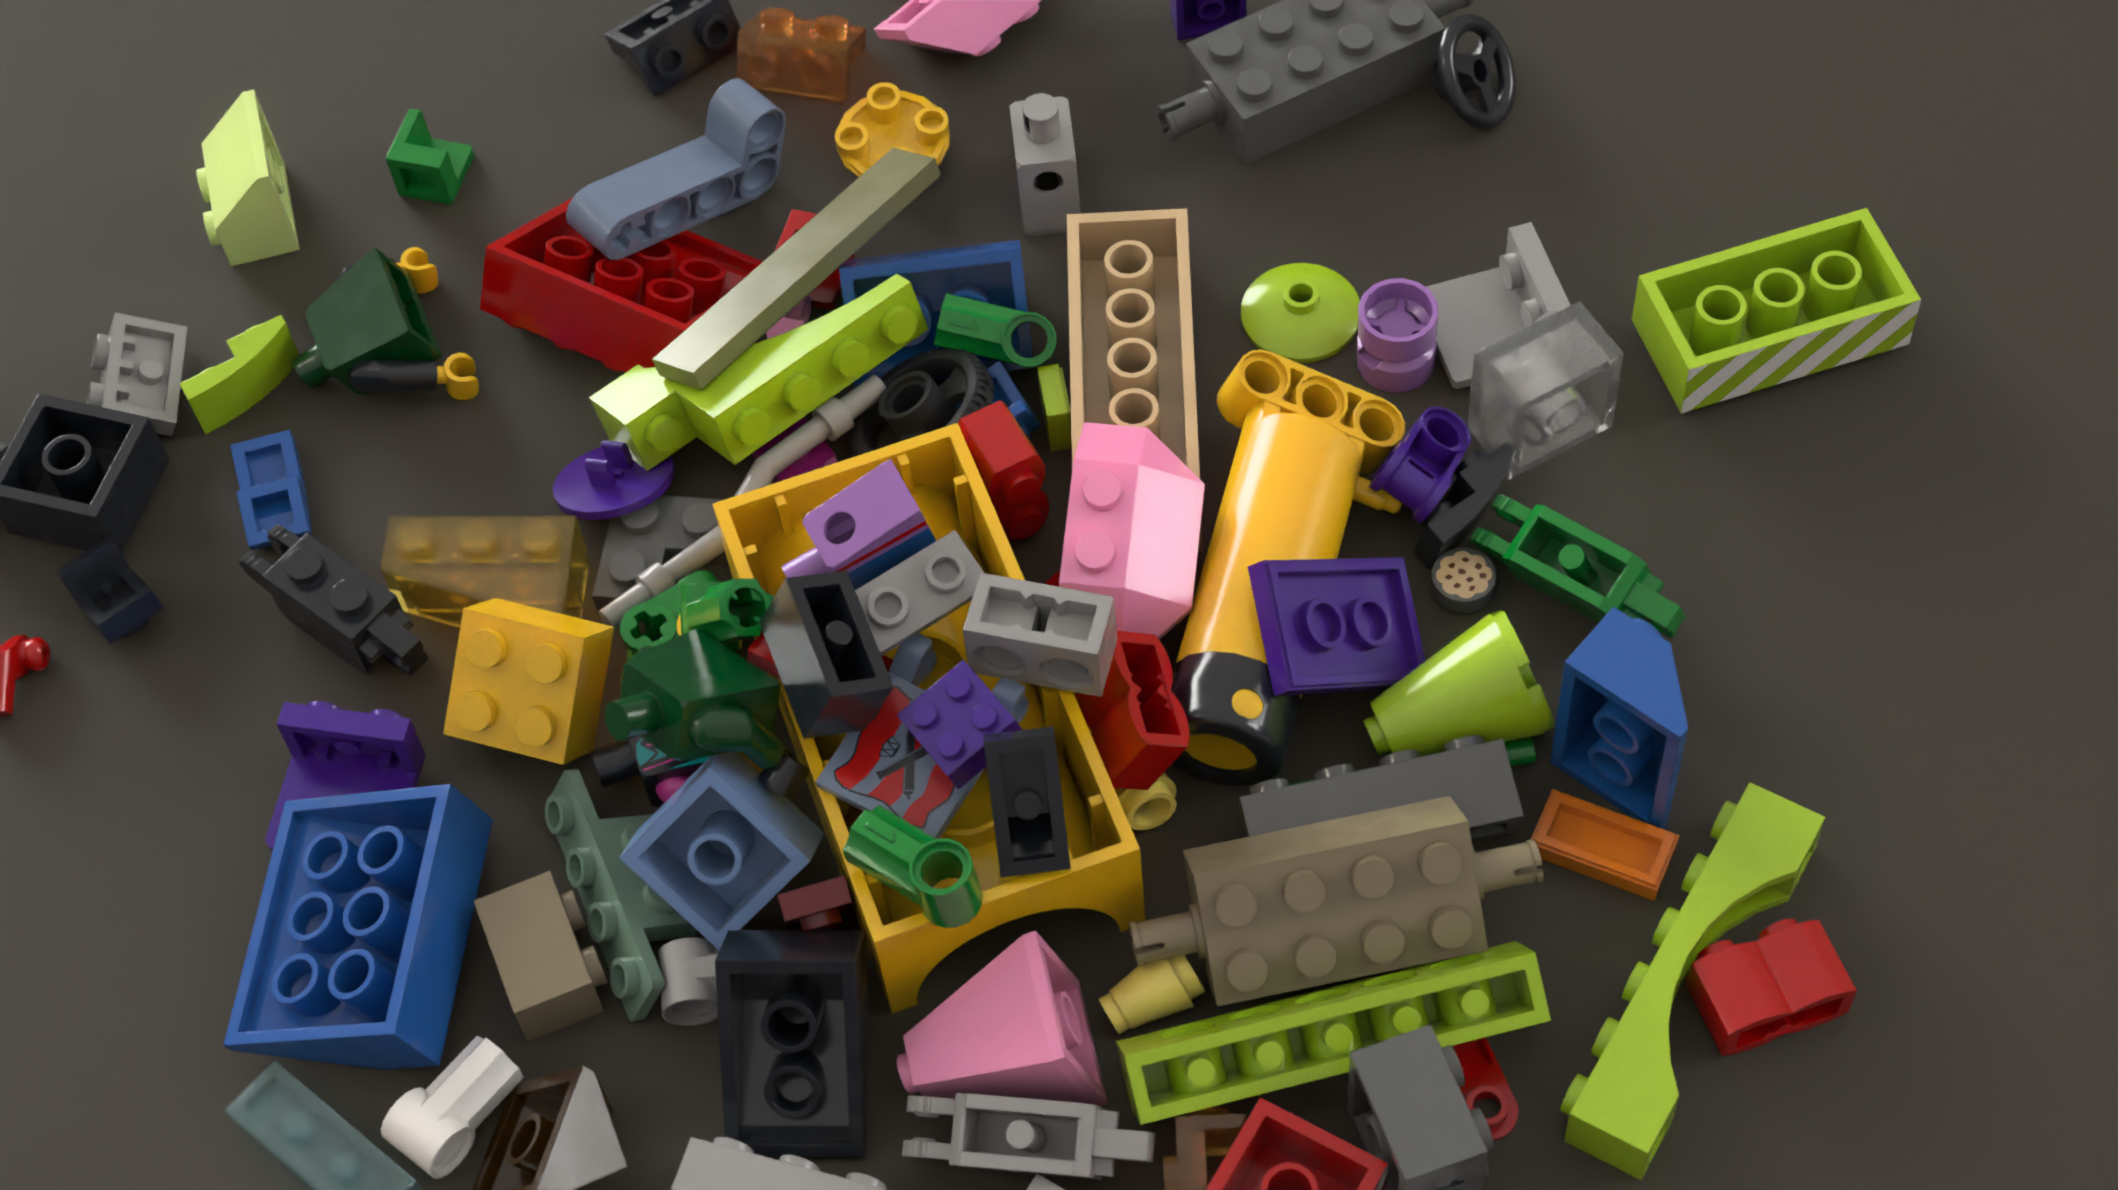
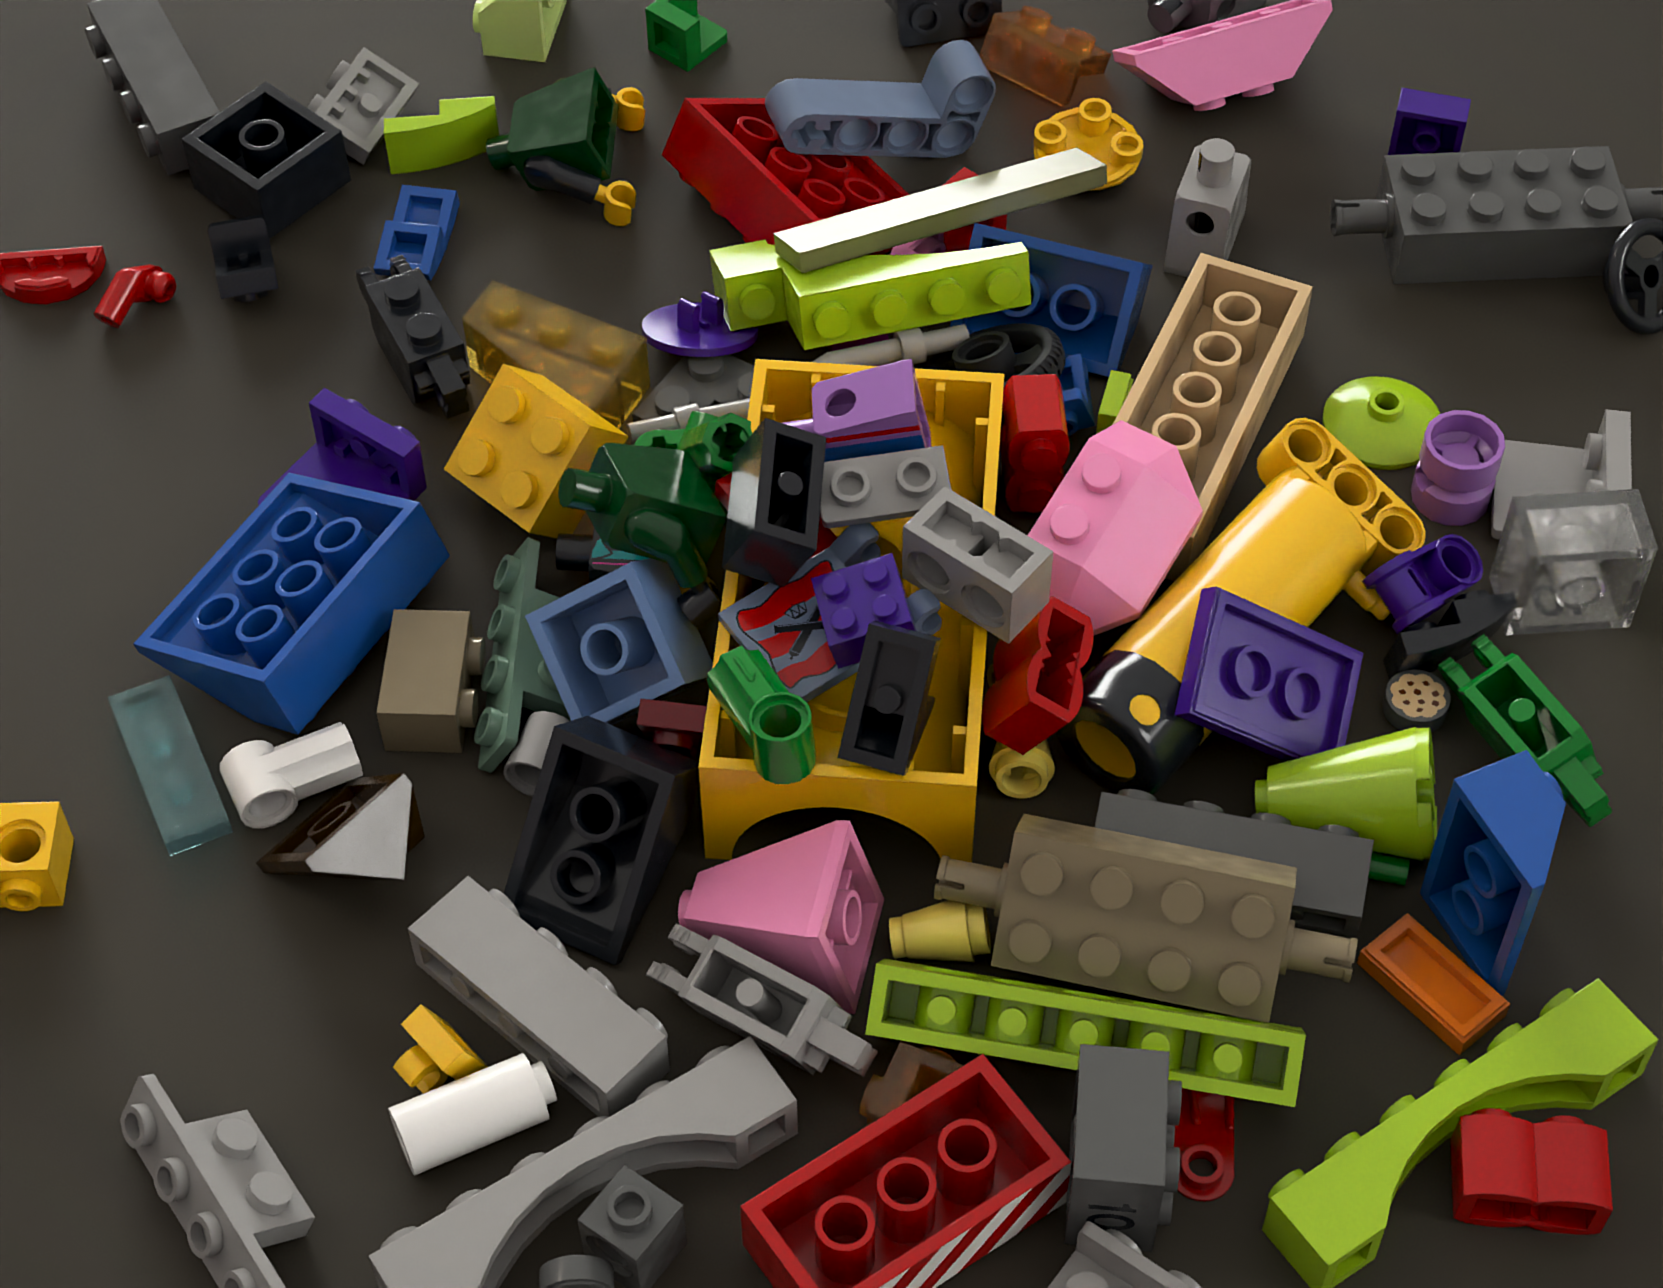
camera: 20 degrees right, 5 degrees down
green piece [934,293,1057,368] -> none

